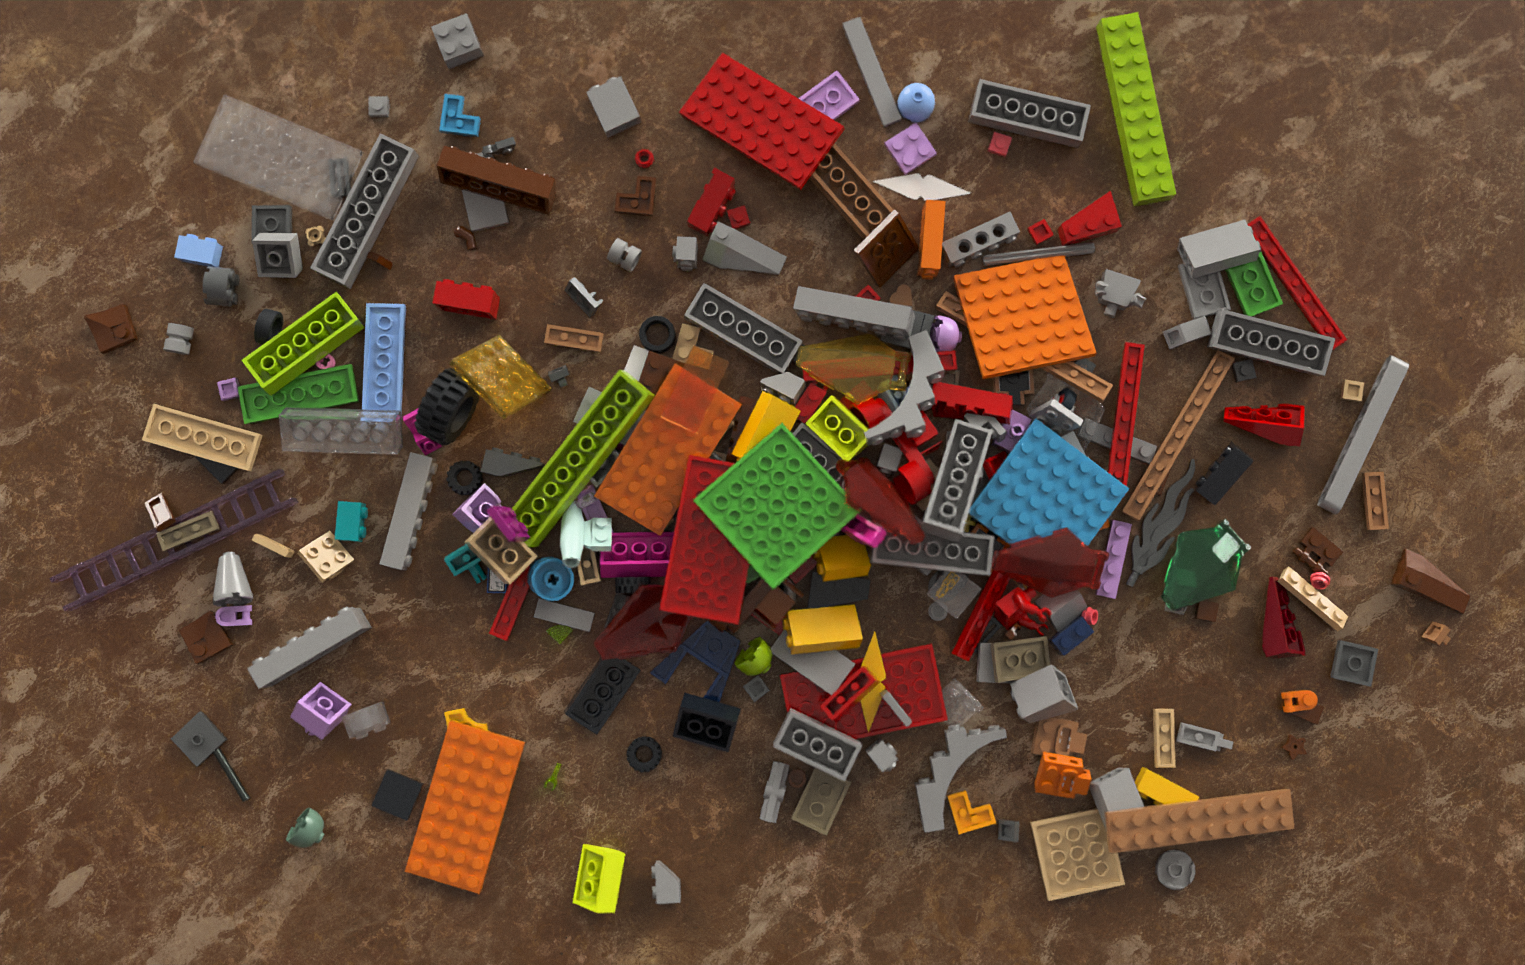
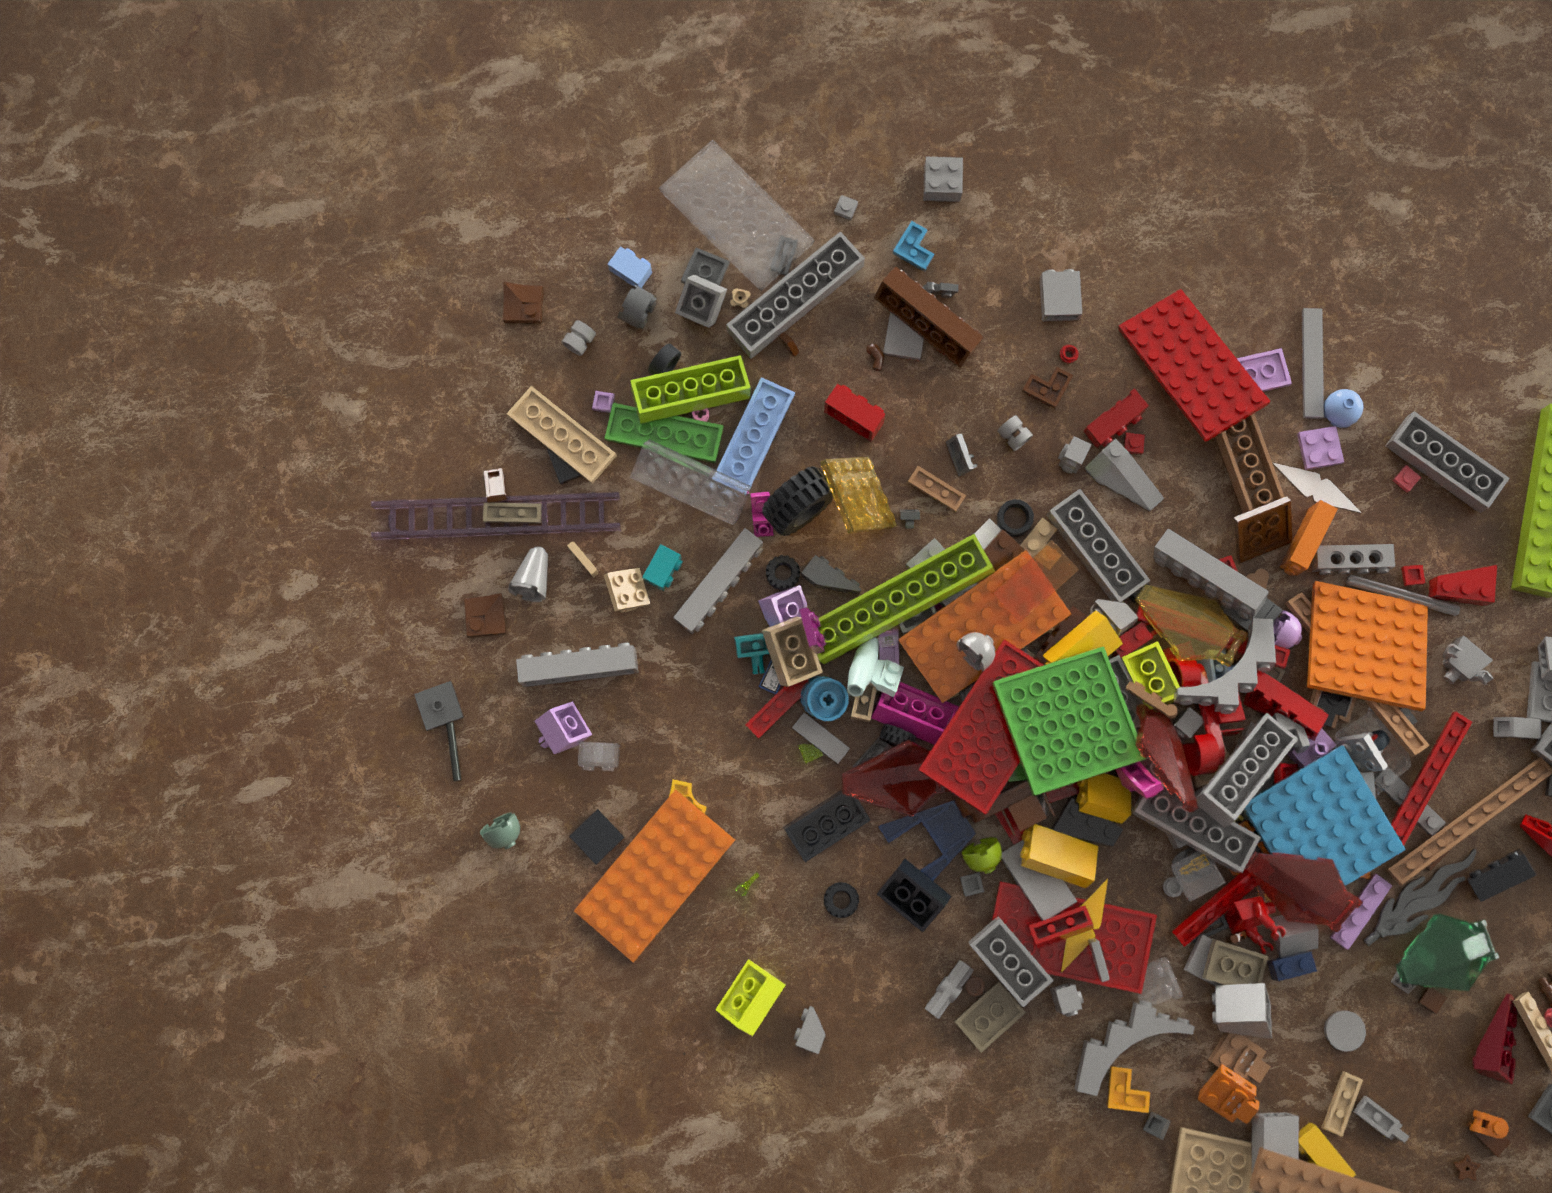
camera: 25 degrees right, 5 degrees down
lavender plate [215,605,252,626] -> none
coral plate [1082,607,1098,625] -> none
none -> light grey cylinder [956,632,995,671]
none -> medium nougat plate [1125,681,1177,718]
none -> light grey tile [1324,1010,1366,1051]

